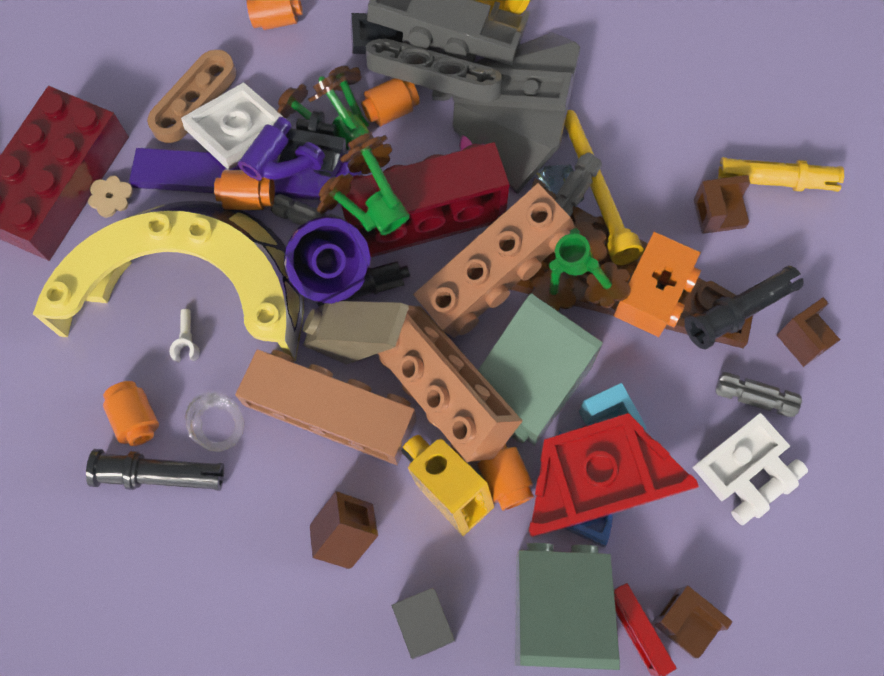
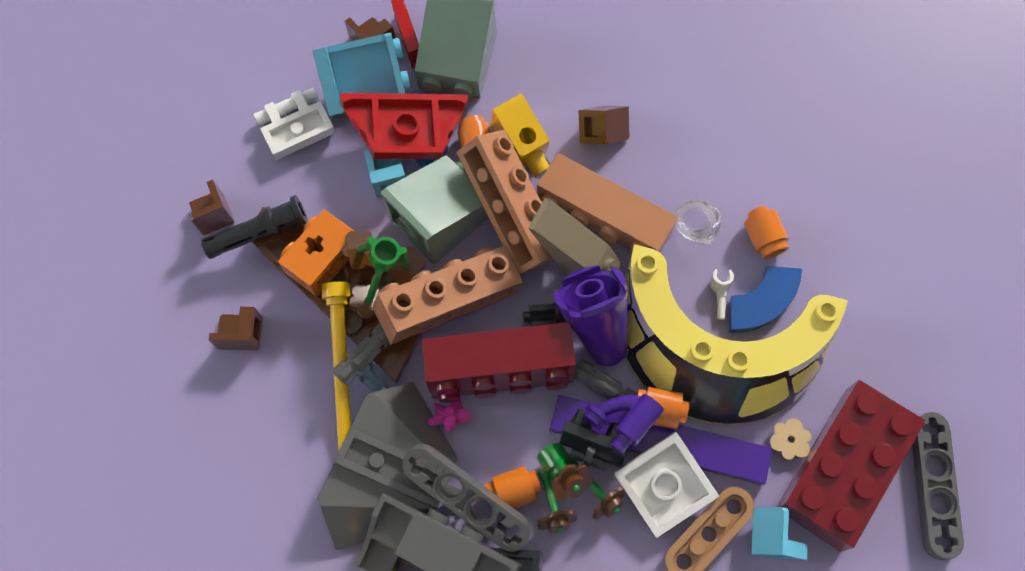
camera: 170 degrees left, 0 degrees up
black pin [86,449,224,491] -> none
plant [317,132,410,235] -> none
dark grey panel [391,588,455,659] -> none
dark grey axle [716,372,802,417] -> none
yellow pin [718,157,844,192] -> none
none -> medium azure panel [312,33,411,116]
none -> blue tile [729,266,802,333]
none -> medium azure panel [752,507,808,560]

